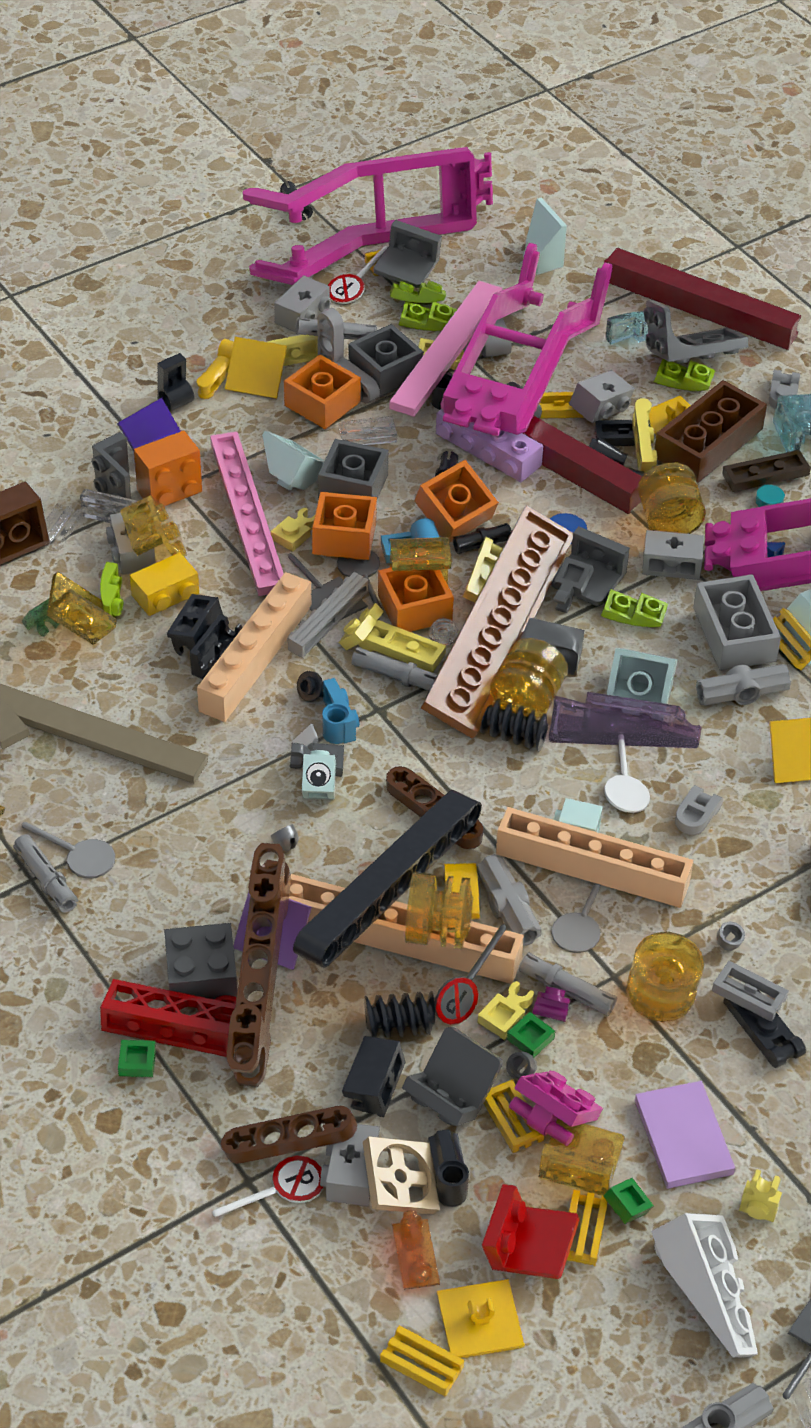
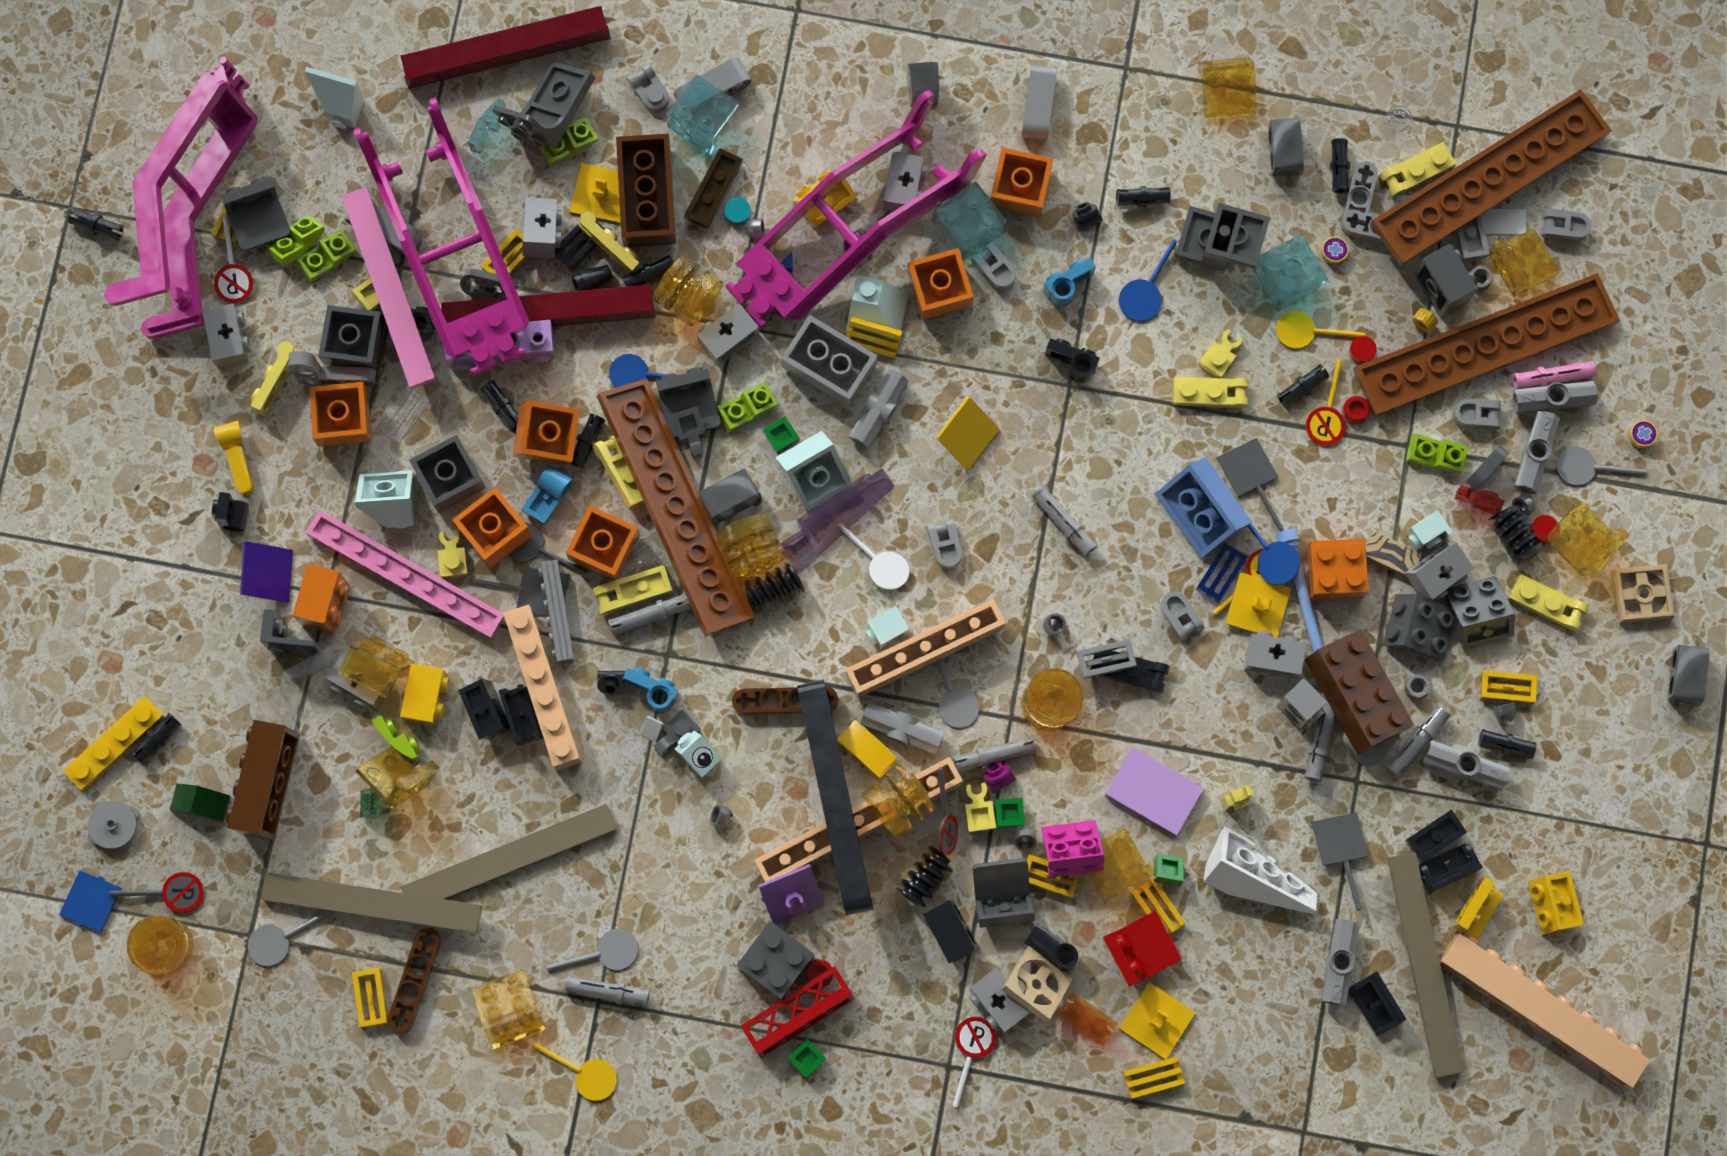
camera: 45 degrees left, 30 degrees up
reddish brown beam [221,1106,358,1164] -> none
yellow piece [225,337,287,399] -> none
reddish brown piece [226,843,291,1087] -> none
light grey pin [295,317,377,340] -> none
light yellow plate [338,603,384,651] -> none
clear yellow bracket [390,537,452,584] -> none
none -> green plate [763,416,800,454]

